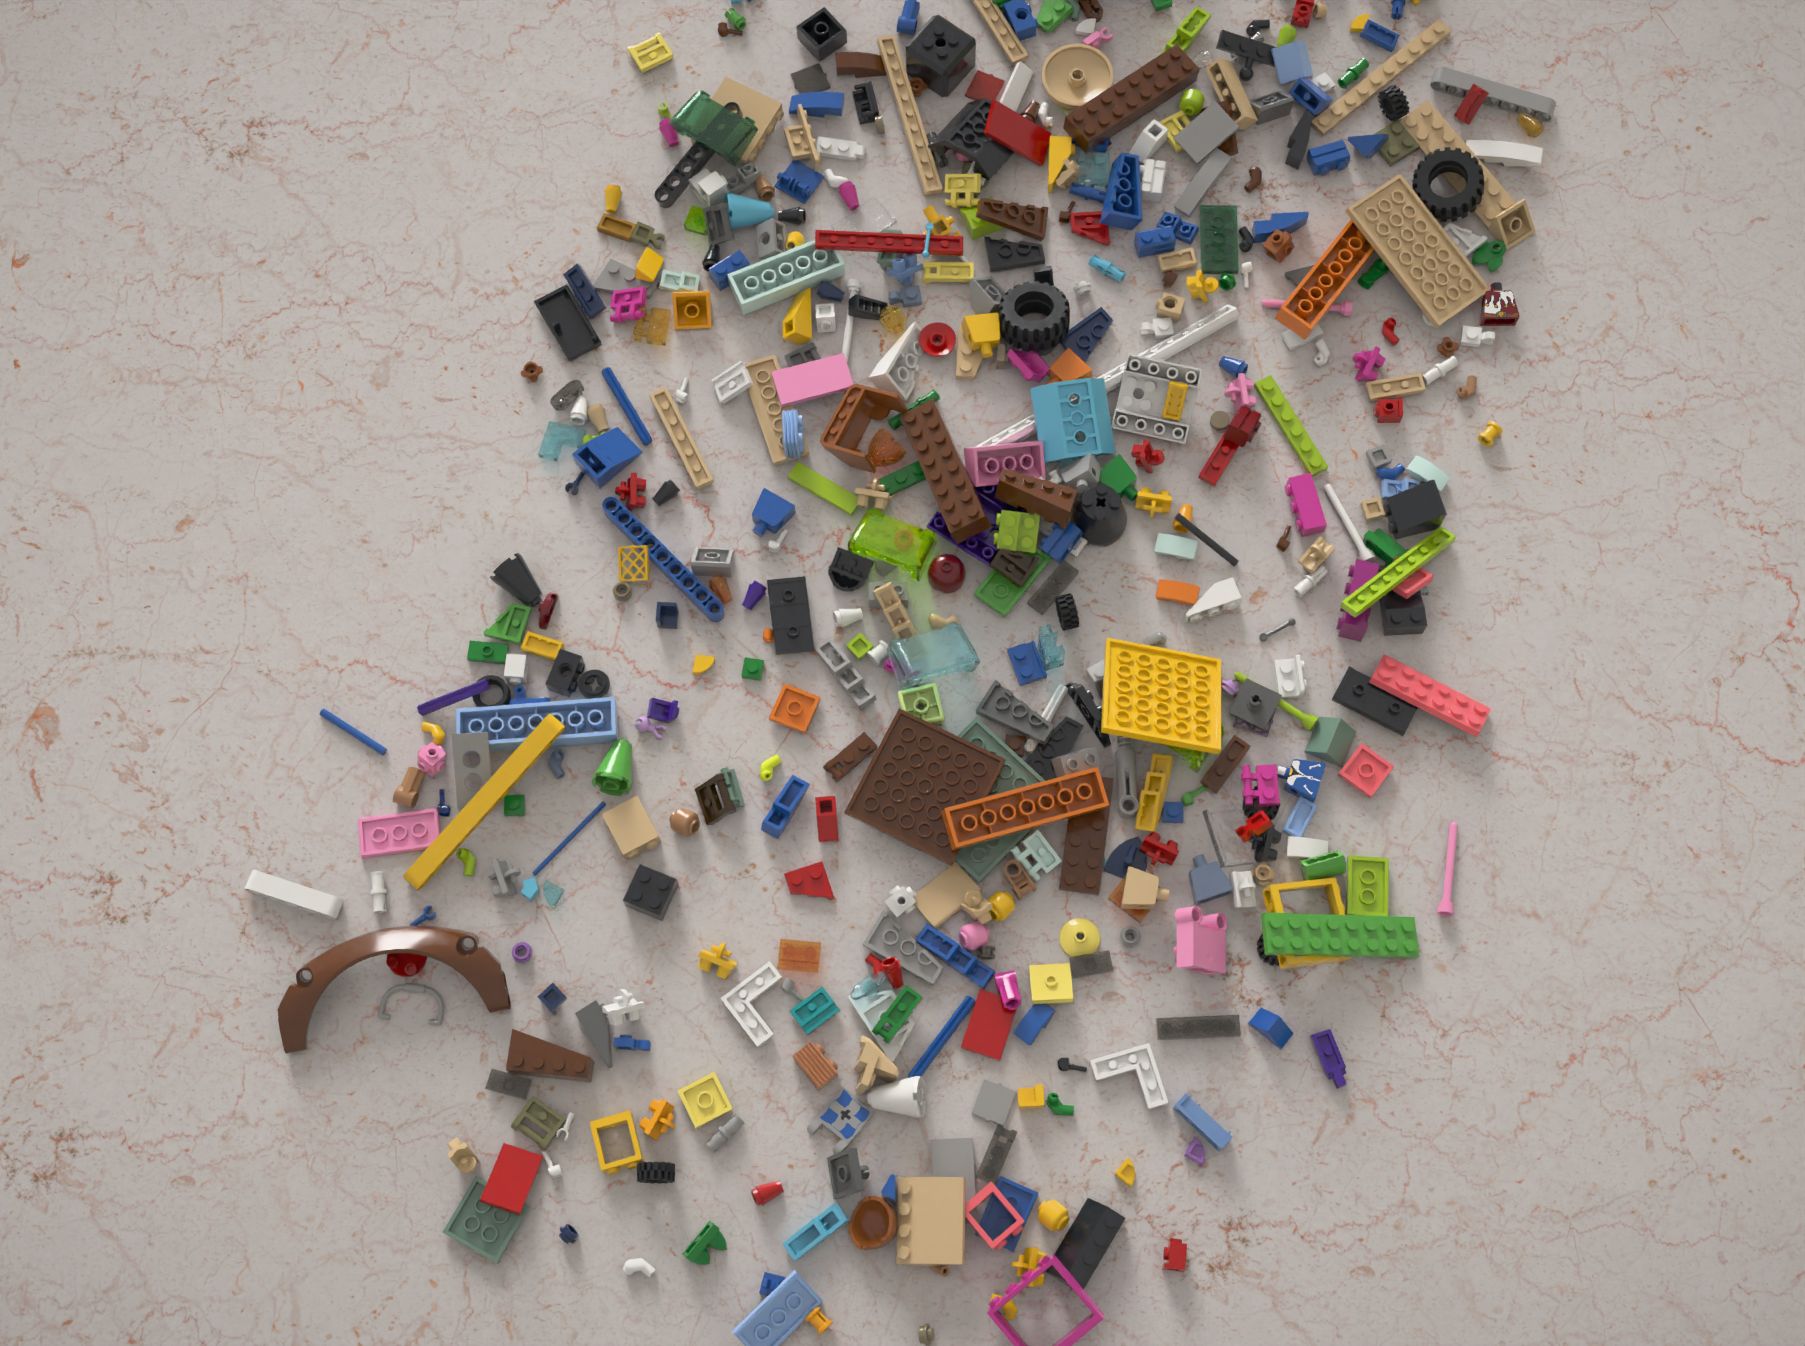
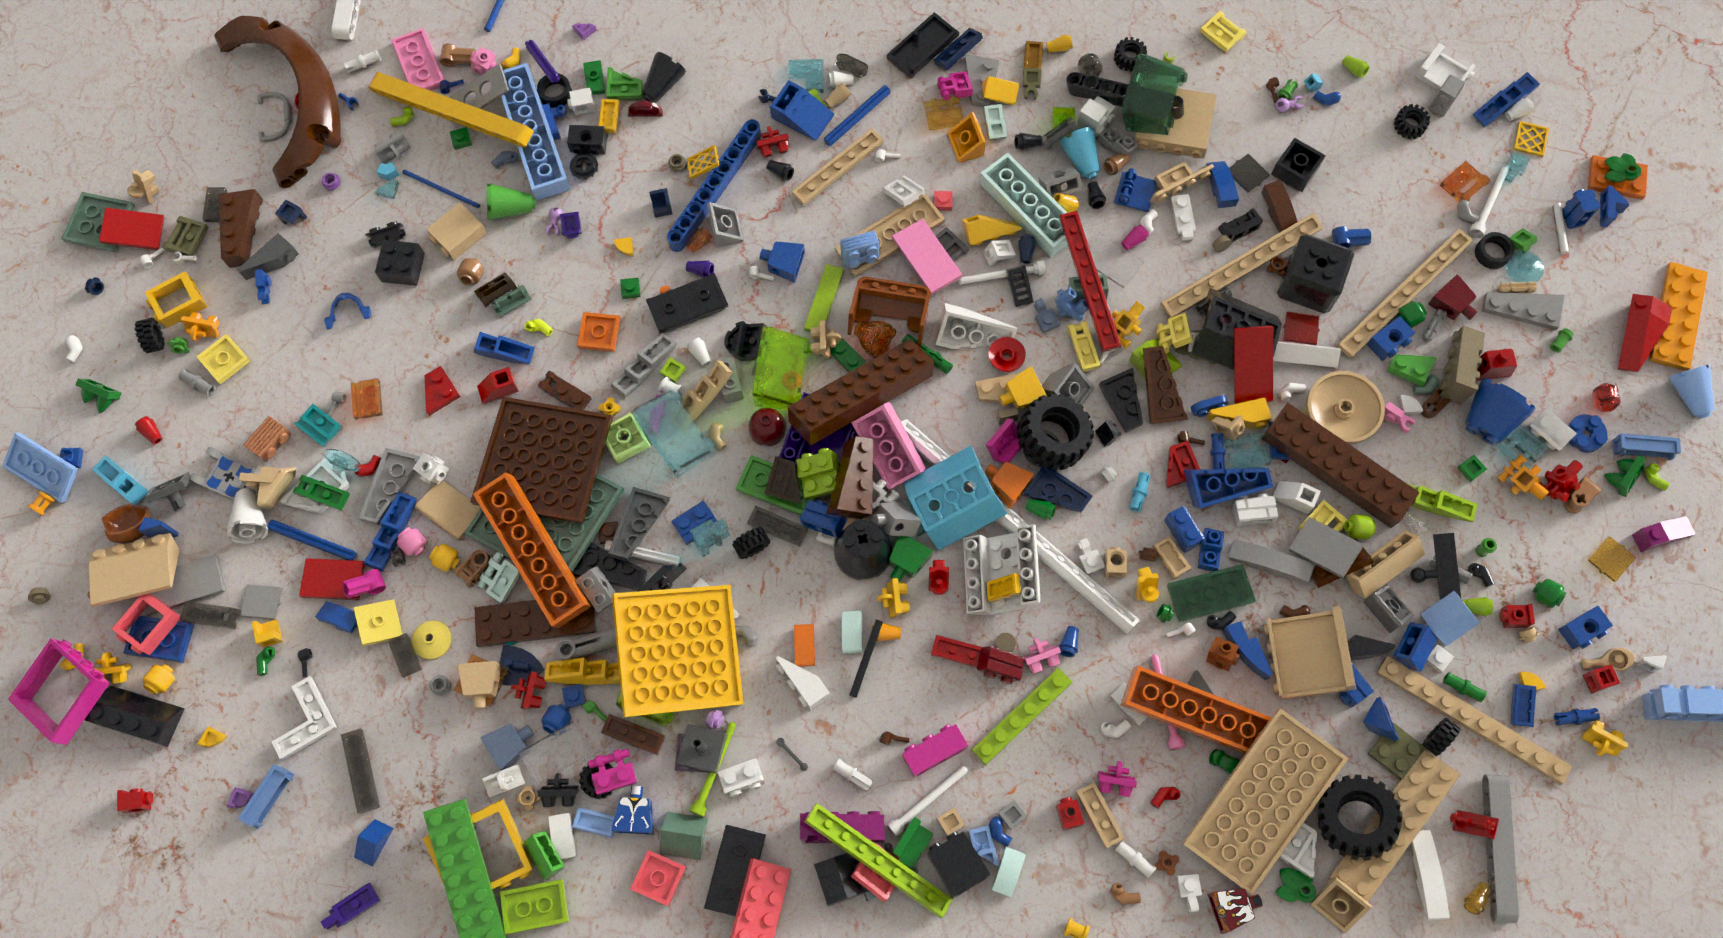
camera: 75 degrees right, 0 degrees up
dark orange plate [521,361,543,382] -> none
white hips [602,989,645,1026] -> none
yellow hips [698,942,738,979] -> none
blue brick [709,250,750,291] -> none
white plate [720,961,782,1048] -> none
clear yellow head [879,305,907,334] -> none
red cone [881,957,904,989] -> none
medium azure hinge [922,222,933,258] -> none
tan hips [960,889,993,924] -> none
reddish brown cone [1020,101,1040,123] -> none
bright pink piece [1173,906,1227,975] -> none
red plate [1235,810,1273,843] -> none
tan hips [1298,536,1336,574] -> none
none -> bright green plate [167,337,190,354]
none -> blue helmet [324,292,371,330]
none -> black hinge [365,221,406,248]
none -> blue head [541,704,572,735]
none -> medium lavender tile [572,23,597,40]
none -> yellow plate [598,397,621,417]
none -> coral plate [934,191,952,211]
none -> green cone [1025,499,1056,520]
none -> clear smoke head [1078,53,1103,77]
none -> black tyre [1114,37,1147,72]
none -> blue plate [1190,395,1229,417]
none -> tan panel [1264,606,1356,700]
none -> lavender arm [1275,95,1304,112]
none -> bright green pin [1475,538,1497,557]

